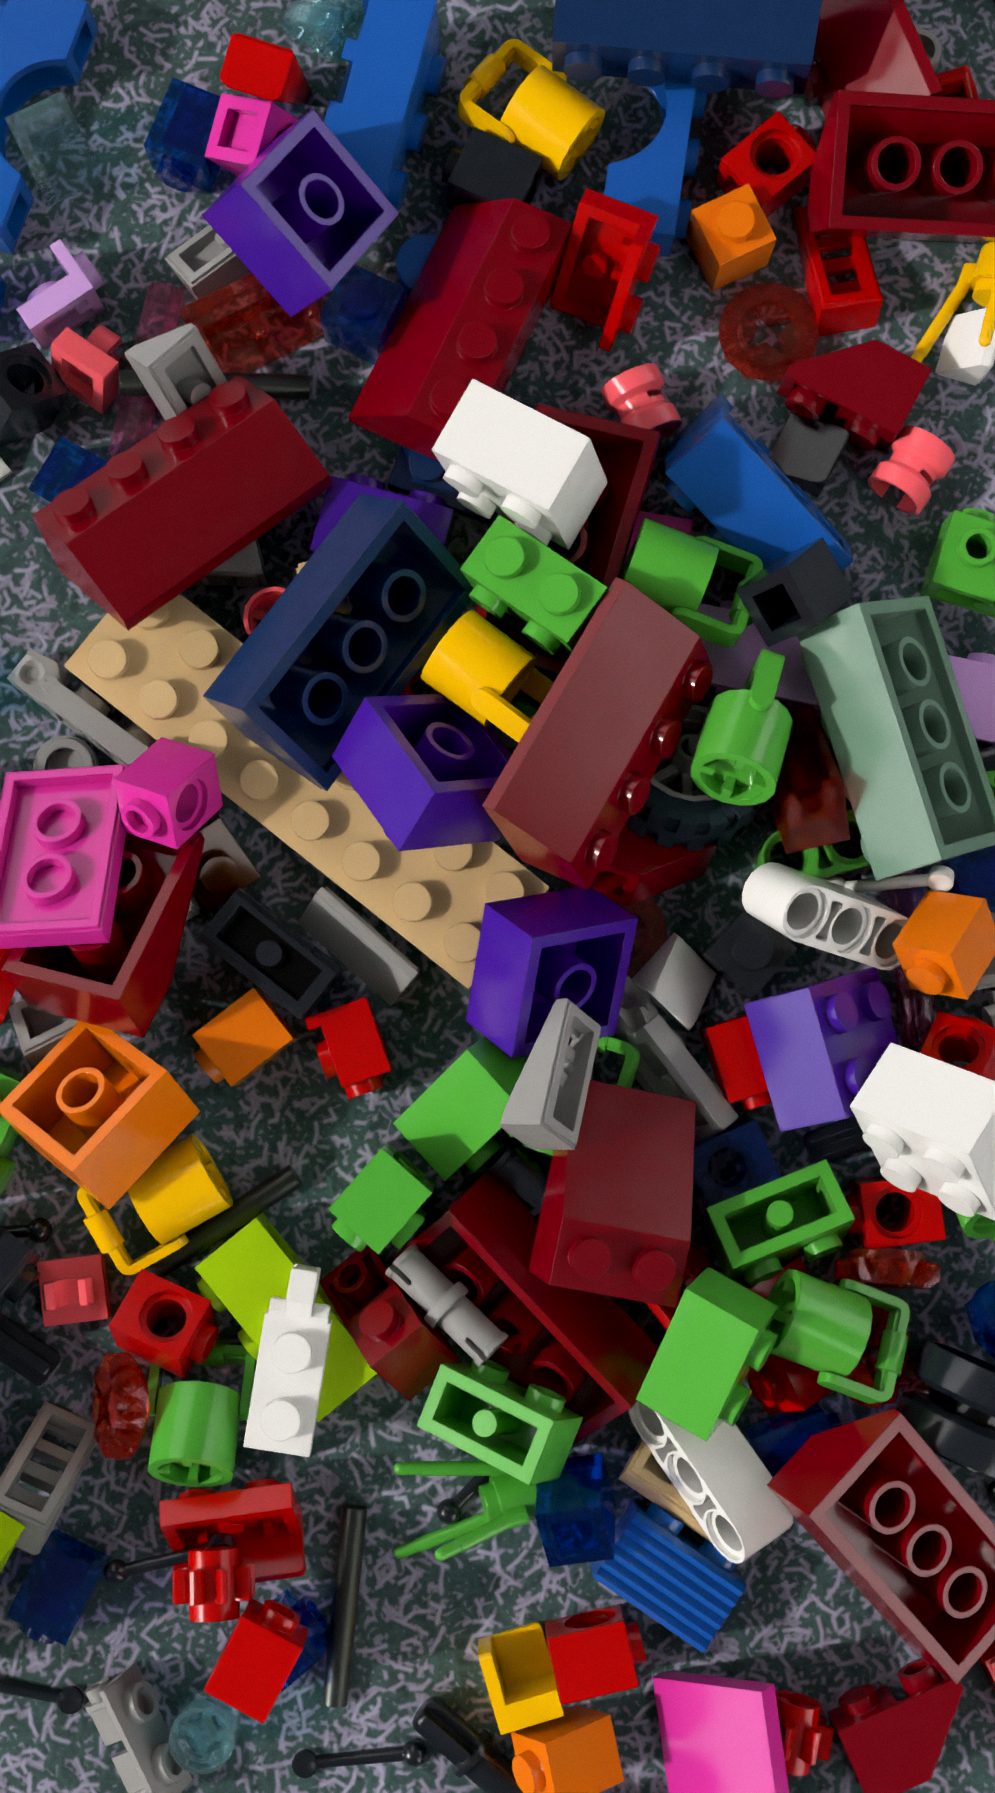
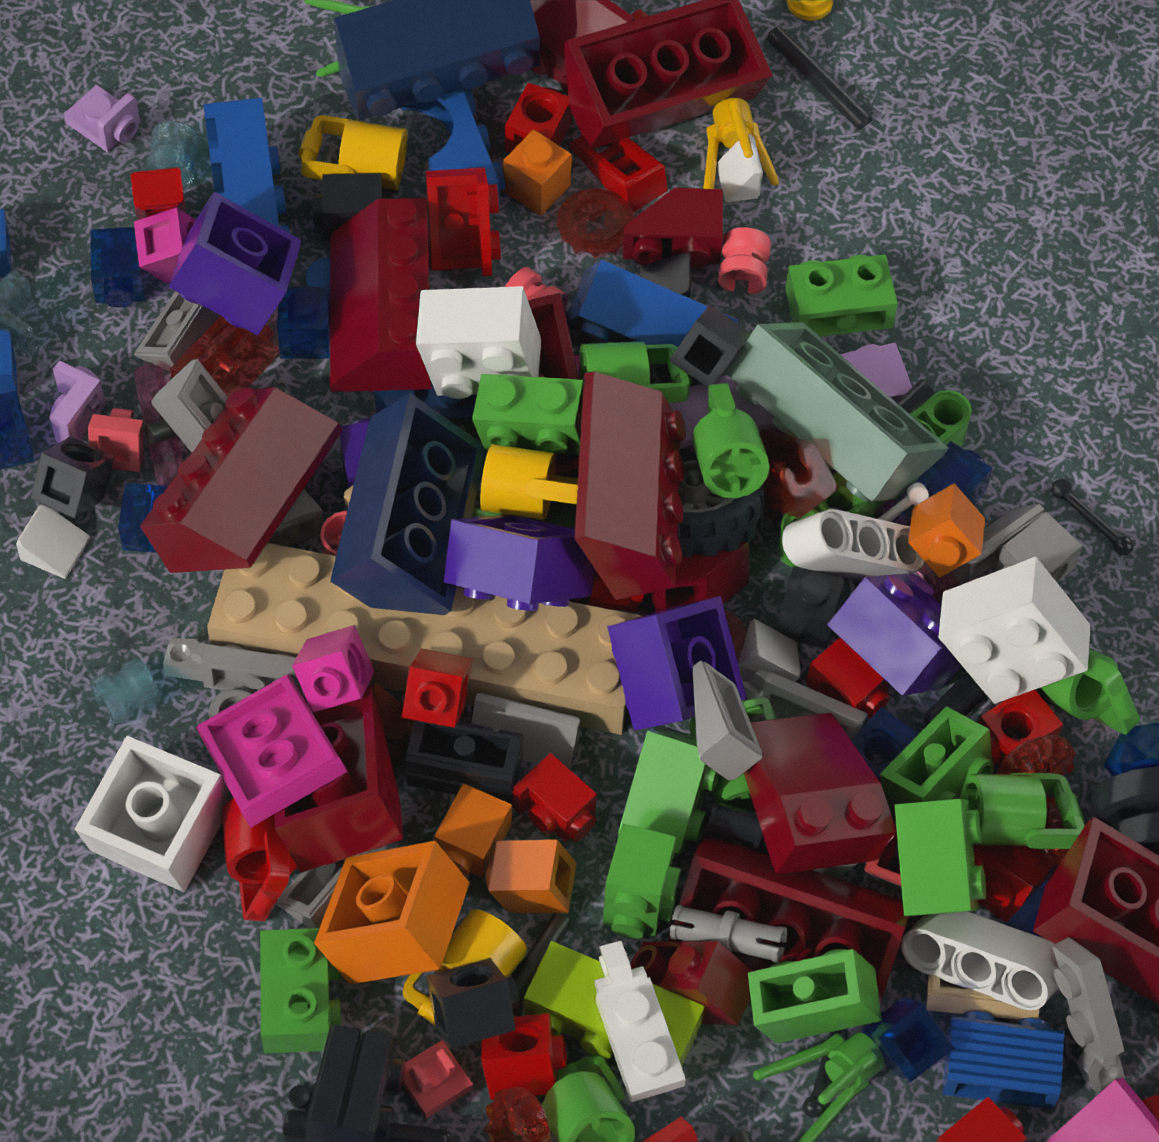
camera: 25 degrees left, 25 degrees down
none -> red brick [402,648,473,728]
none -> black brick [426,958,519,1049]
none -> orange brick [486,839,577,913]
none -> light grey hinge [1052,937,1125,1093]

